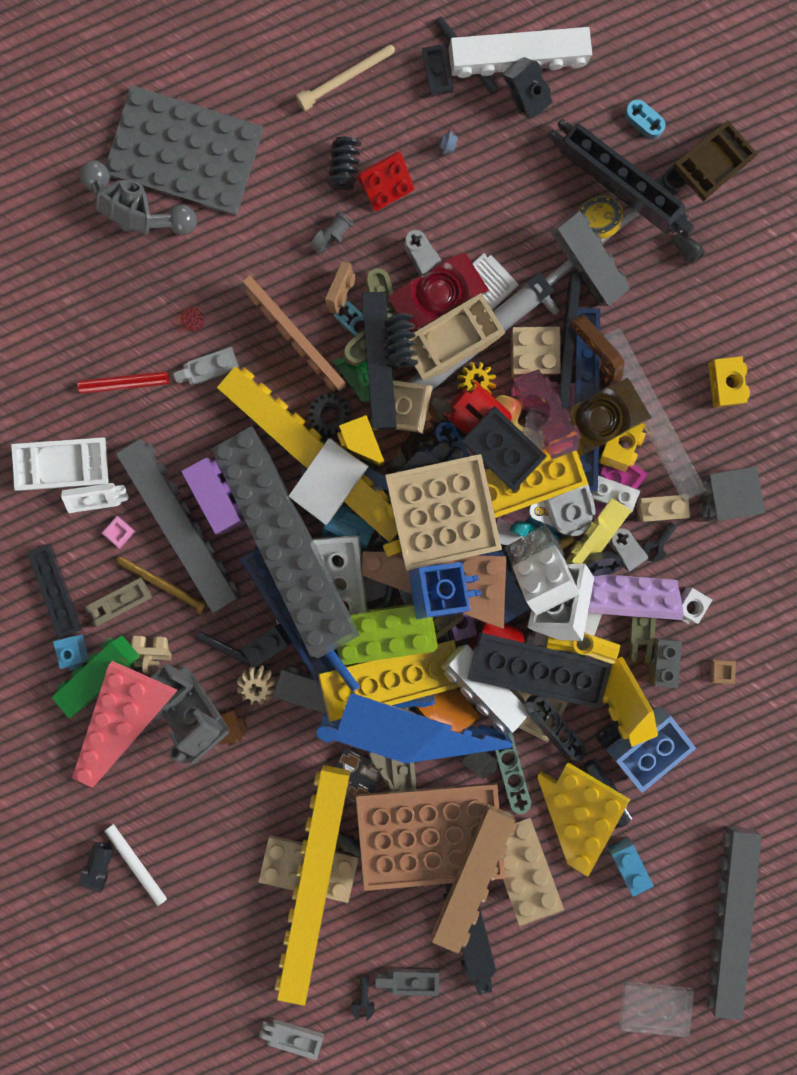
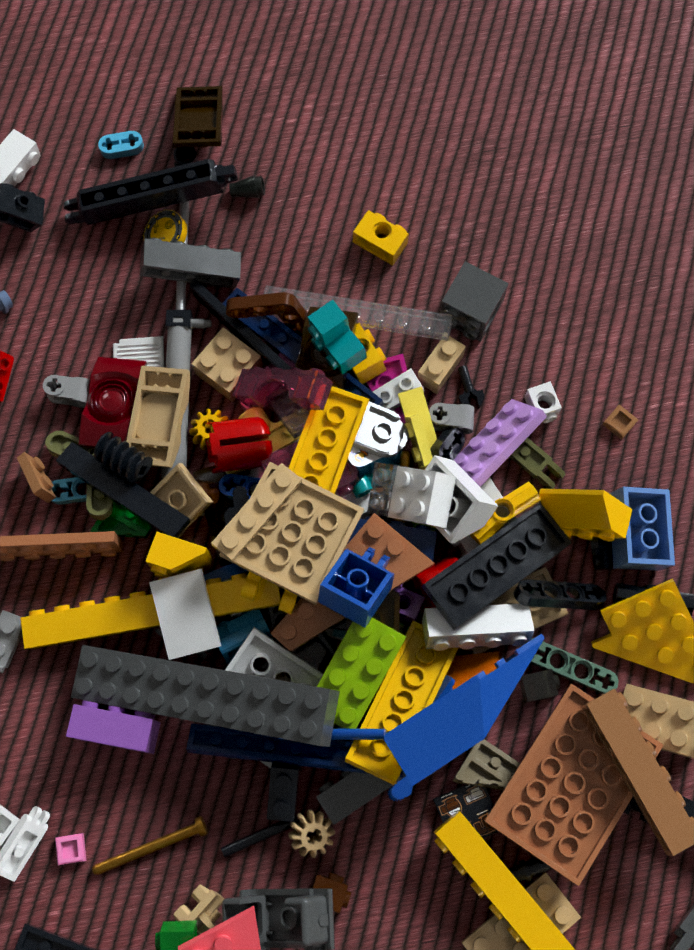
camera: 50 degrees left, 15 degrees down
dark tan plate [84,578,152,628] -> none
dark grey brick [116,439,240,613] -> none
black tyre [309,393,351,437] -> none
black tile [460,406,547,492] -> none
dark grey brick [648,637,682,688] -> none
none -> tan plate [211,463,302,562]
none -> teal brick [308,299,367,375]

